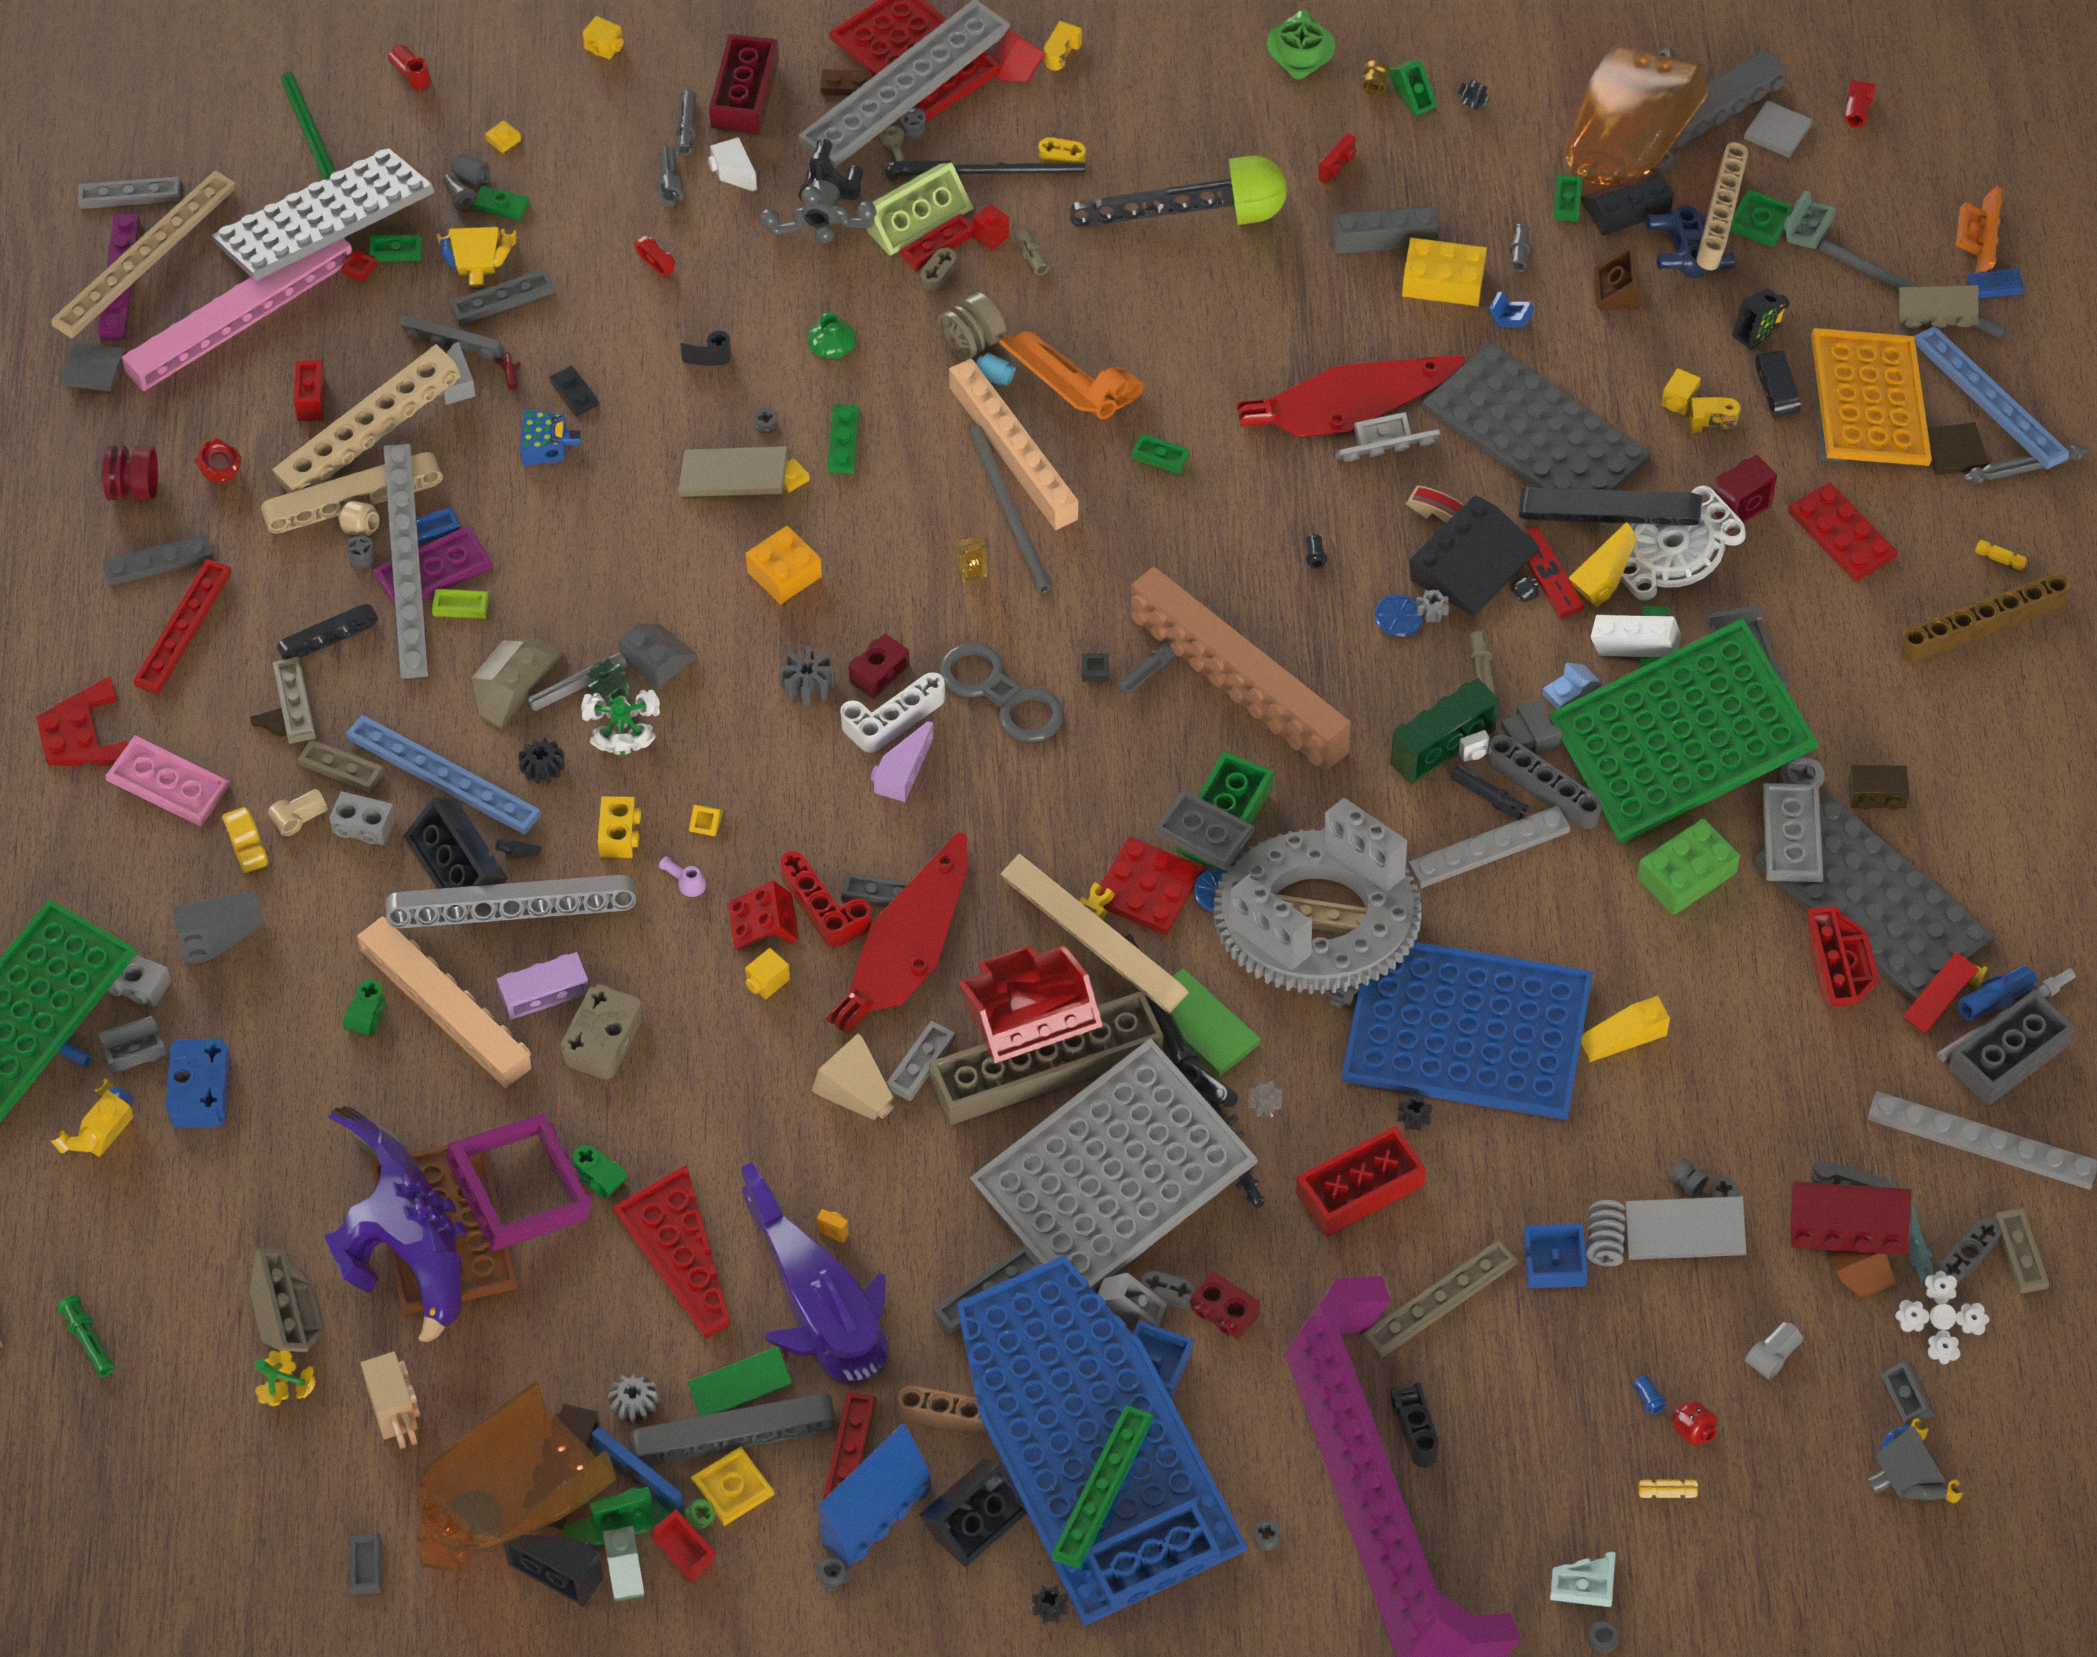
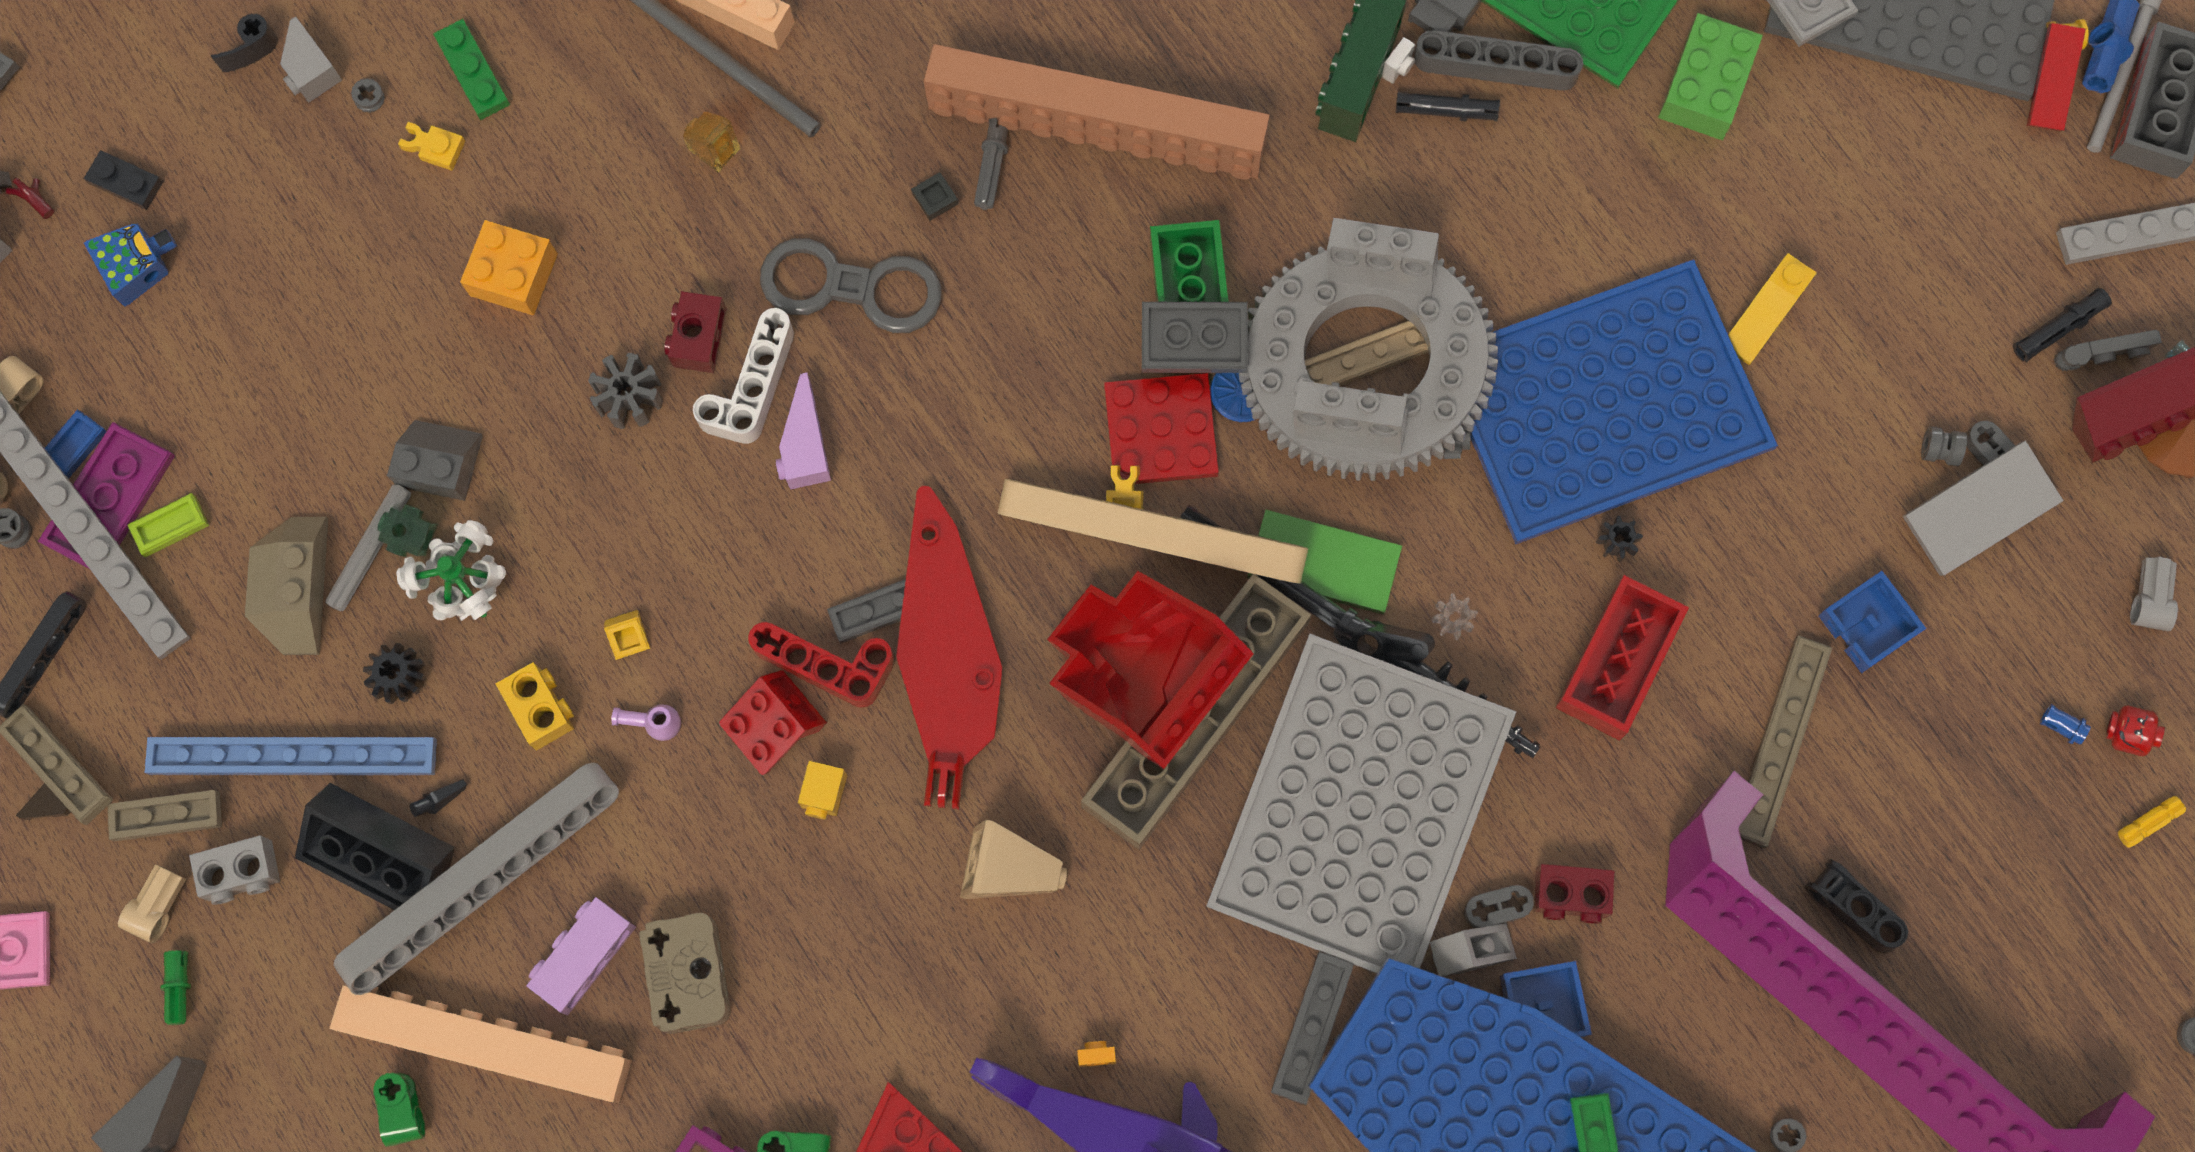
camera: 30 degrees left, 20 degrees up
yellow animal [221,807,268,873] -> none
dark tan tile [678,446,789,497] -> none
light grey plate [886,1021,956,1102] -> none
light grey plate [1408,806,1570,889] -> none
light aqua wing [1550,1552,1615,1607] -> none
light grey piece [1586,1200,1626,1267] -> none
red wedge [1807,906,1880,1007] -> none
none -> green axle [160,950,191,1026]
none -> light grey slope [280,17,342,103]
none -> black pin [2013,287,2112,362]

